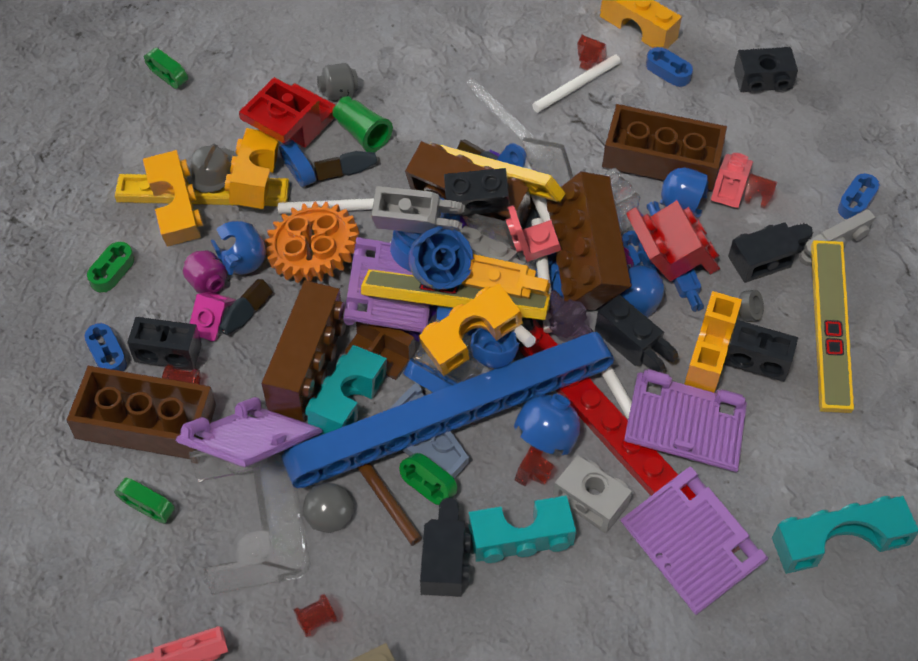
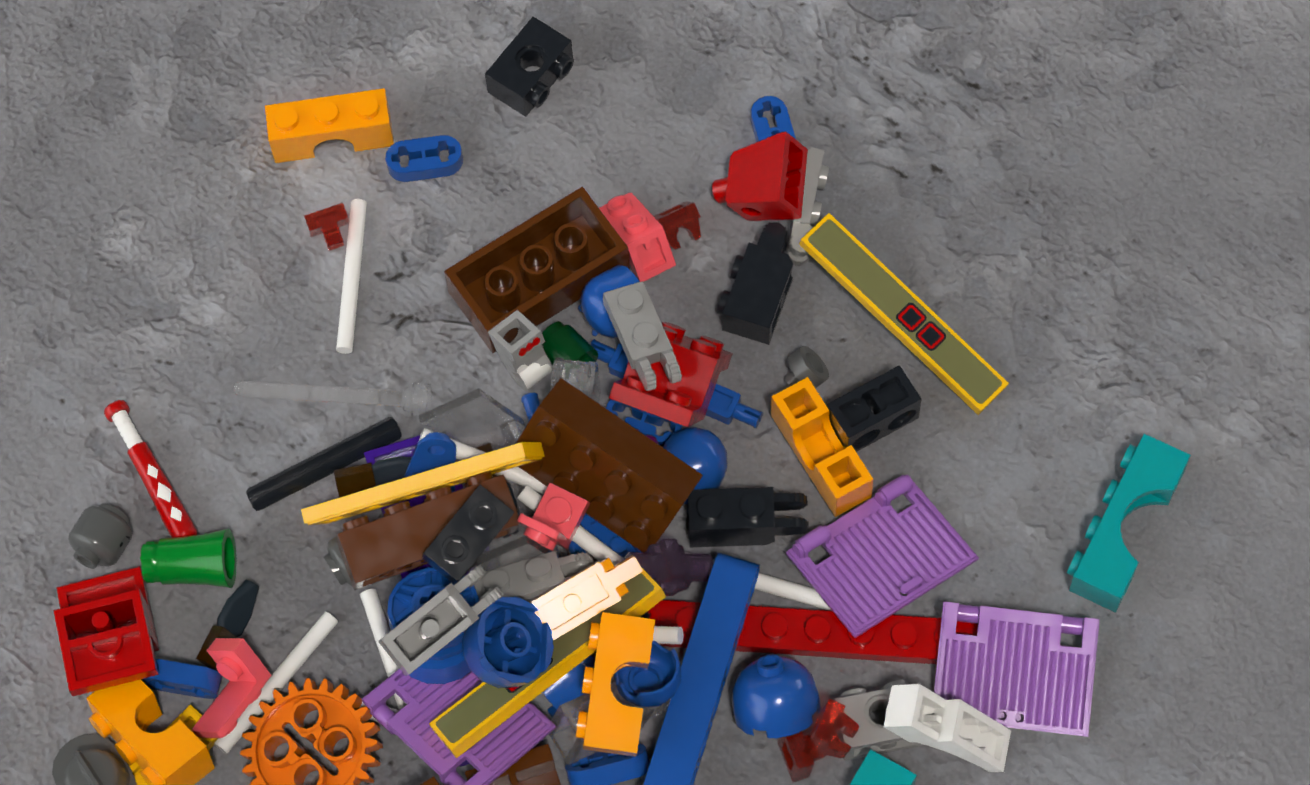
camera: 45 degrees left, 10 degrees up
none -> red piece [104,400,197,538]
none -> coral bracket [192,638,272,738]
none -> black axle [246,417,402,511]
none -> light grey leg [488,310,553,391]
none -> dark green brick [542,321,598,382]
none -> light grey hinge [603,281,682,391]
none -> red torso [712,131,808,221]
none -> clear red tile [803,699,859,759]
none -> white slope [883,684,1011,772]

